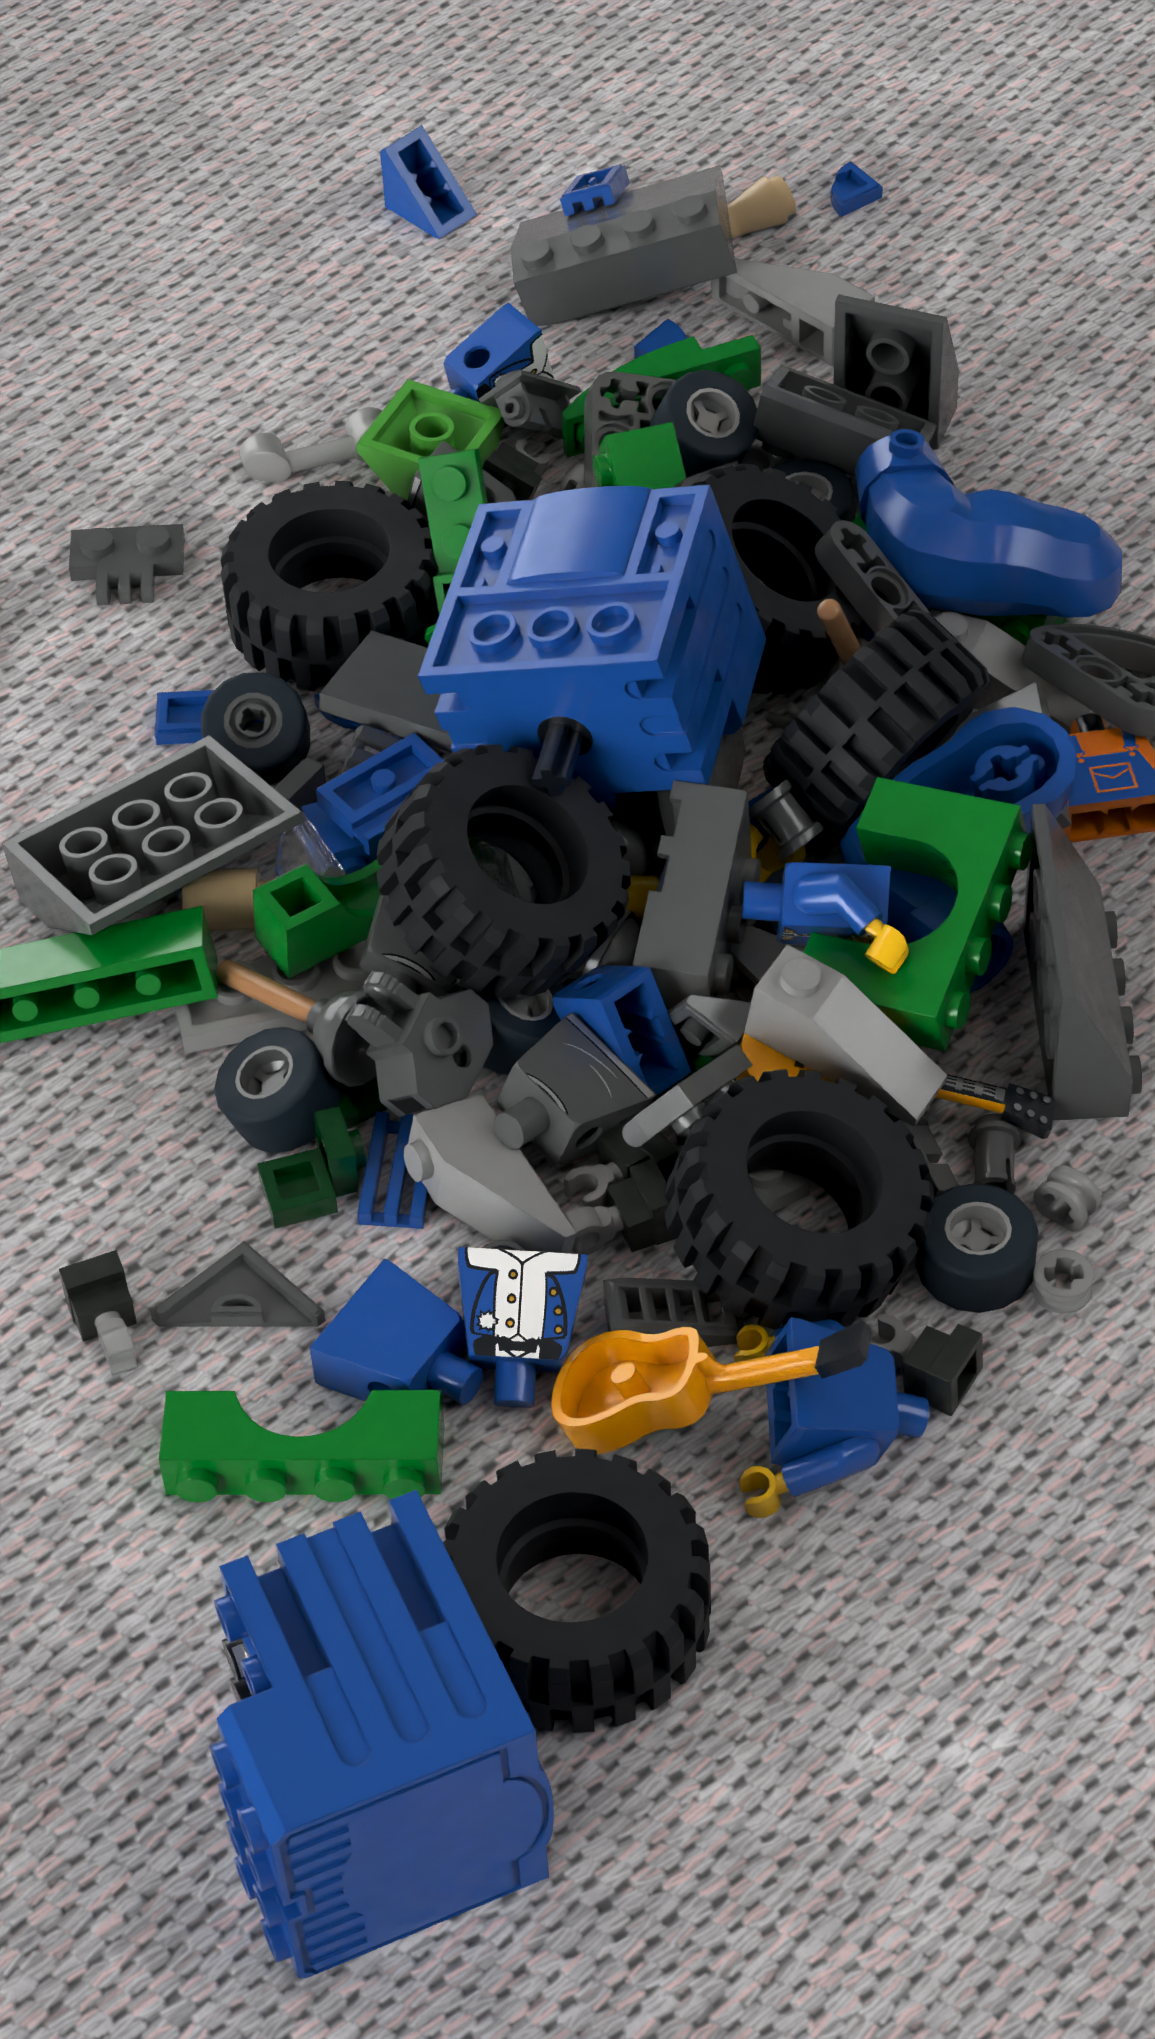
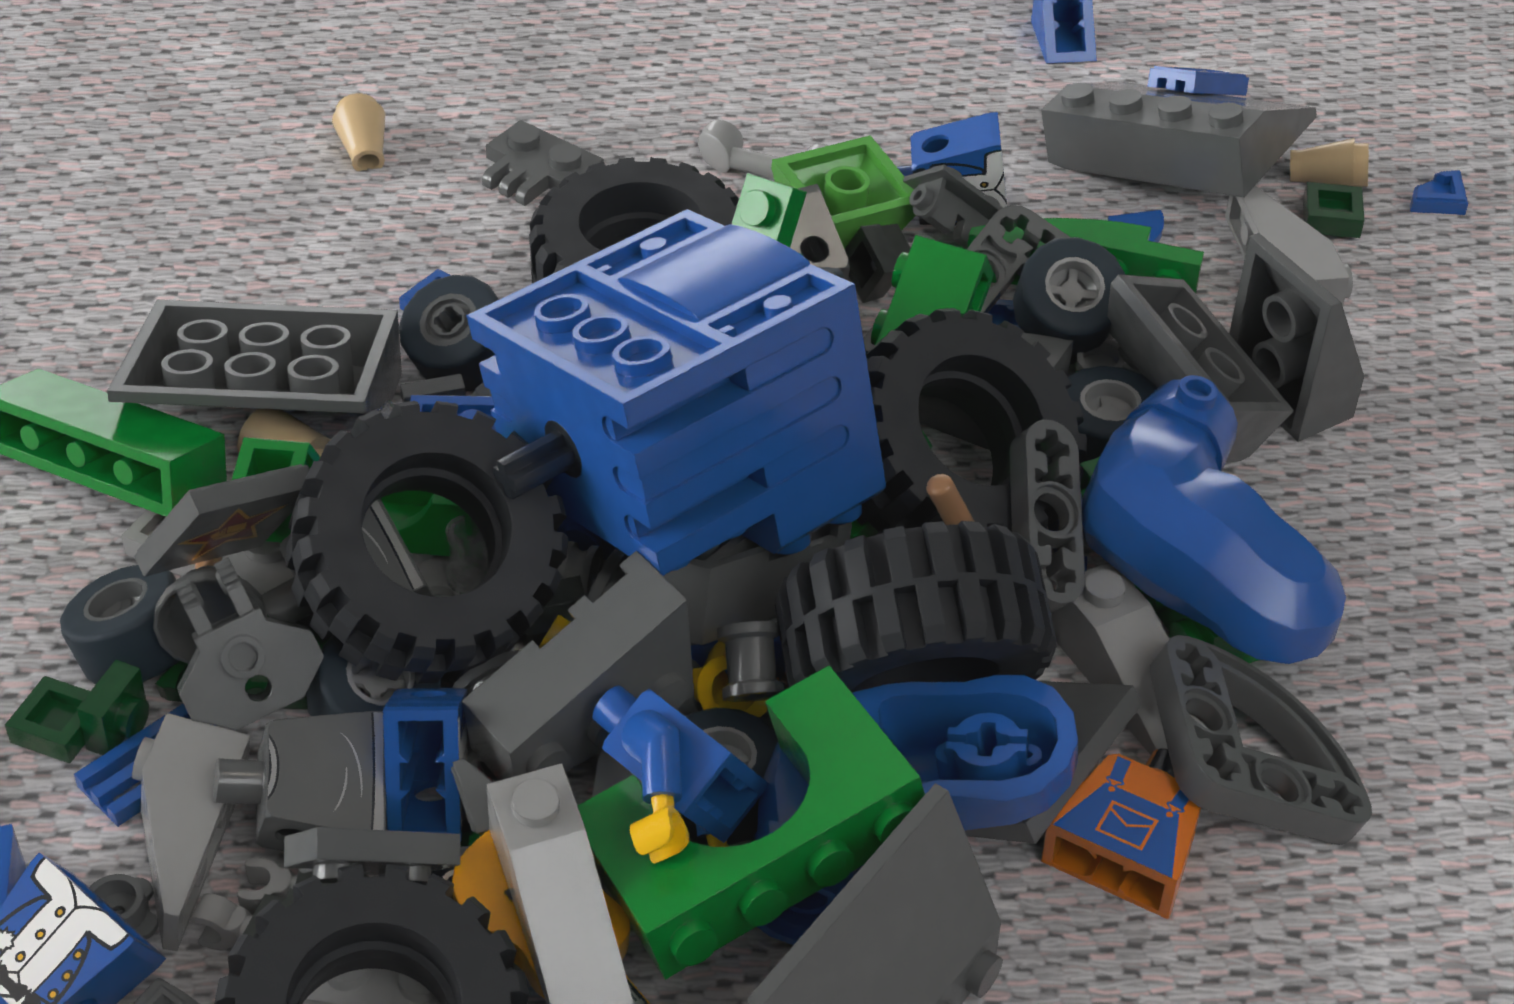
camera: 35 degrees right, 5 degrees down
none -> dark grey tile [134,464,310,577]
none -> dark green plate [1303,182,1365,238]

